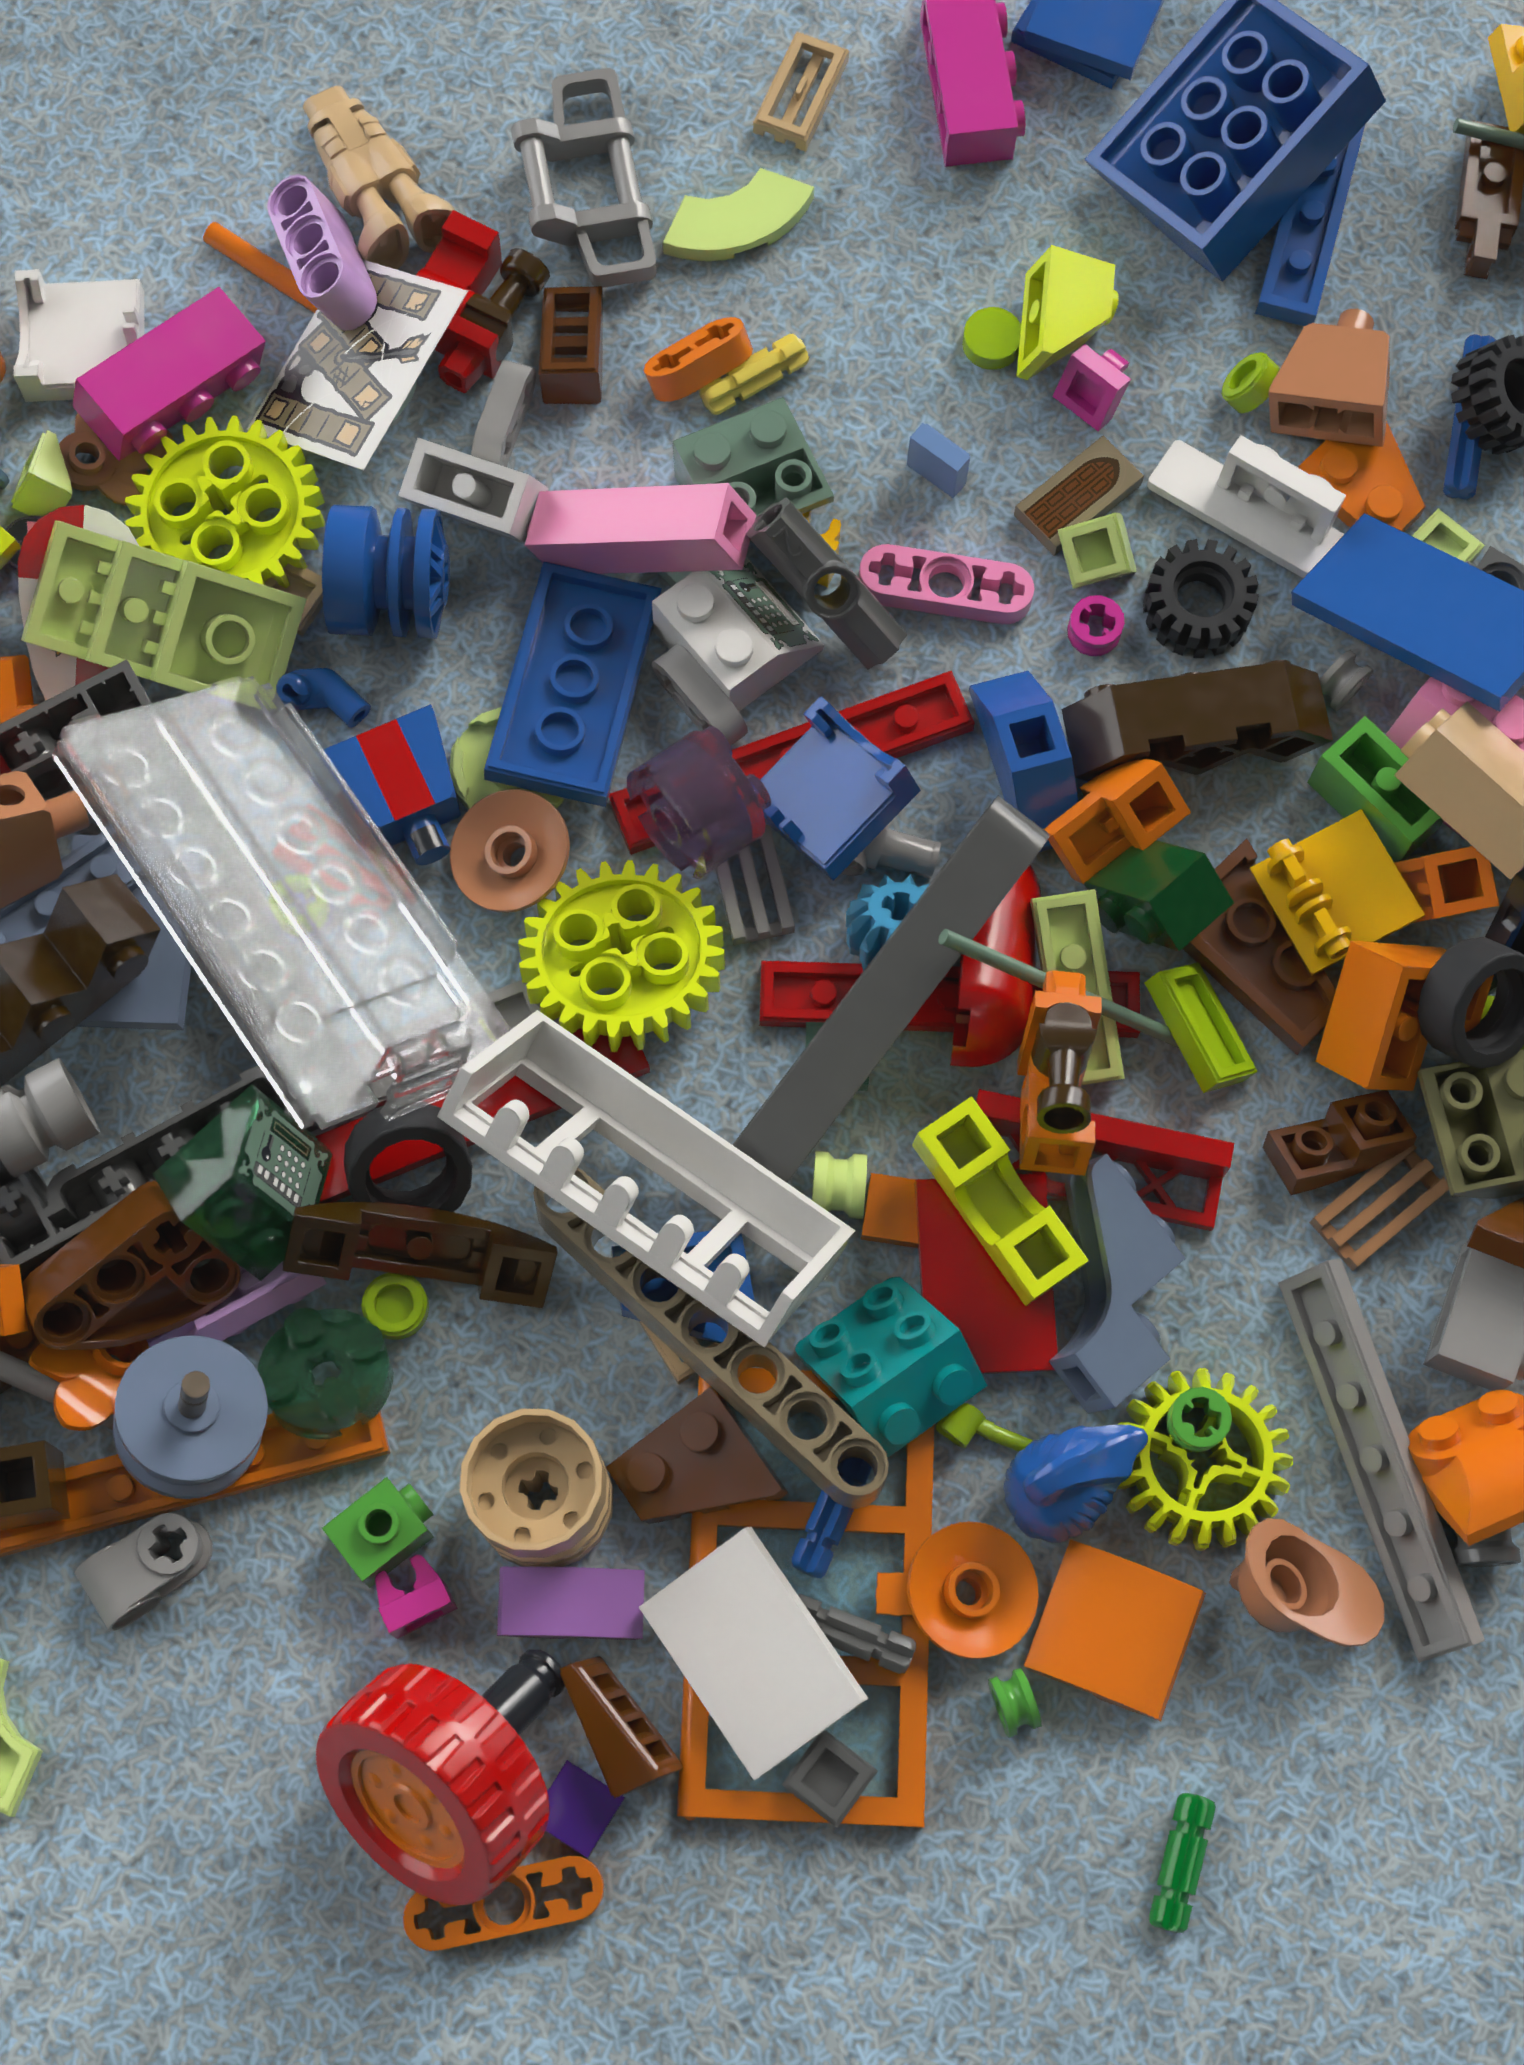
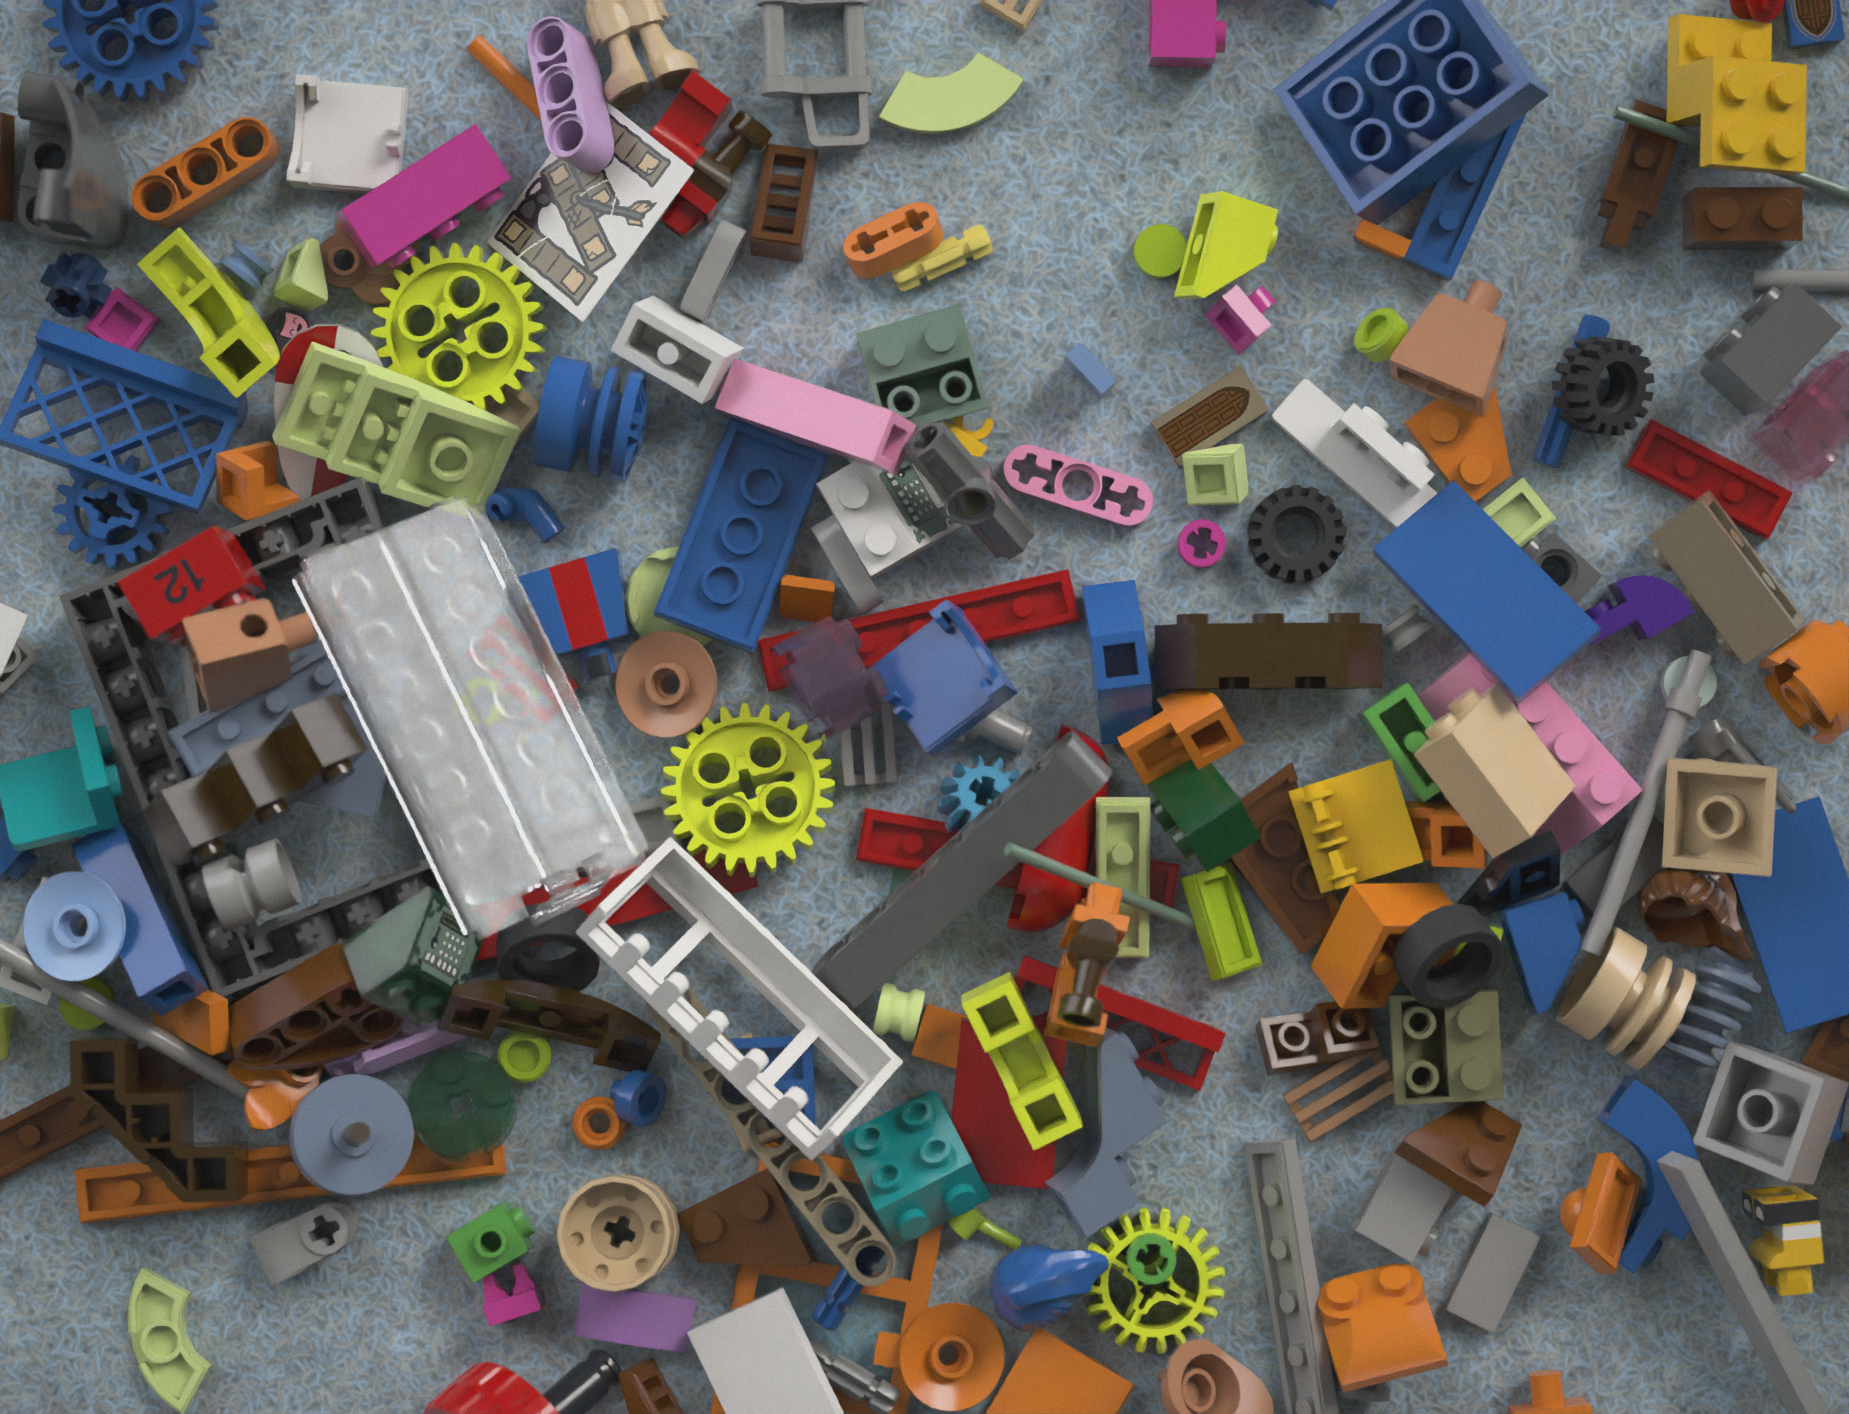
camera: 10 degrees right, 15 degrees up
none -> orange plate [573,1096,627,1150]
none -> blue tile [610,1070,667,1127]
none -> orange slope [779,575,836,624]
none -> orange tile [1352,219,1411,260]

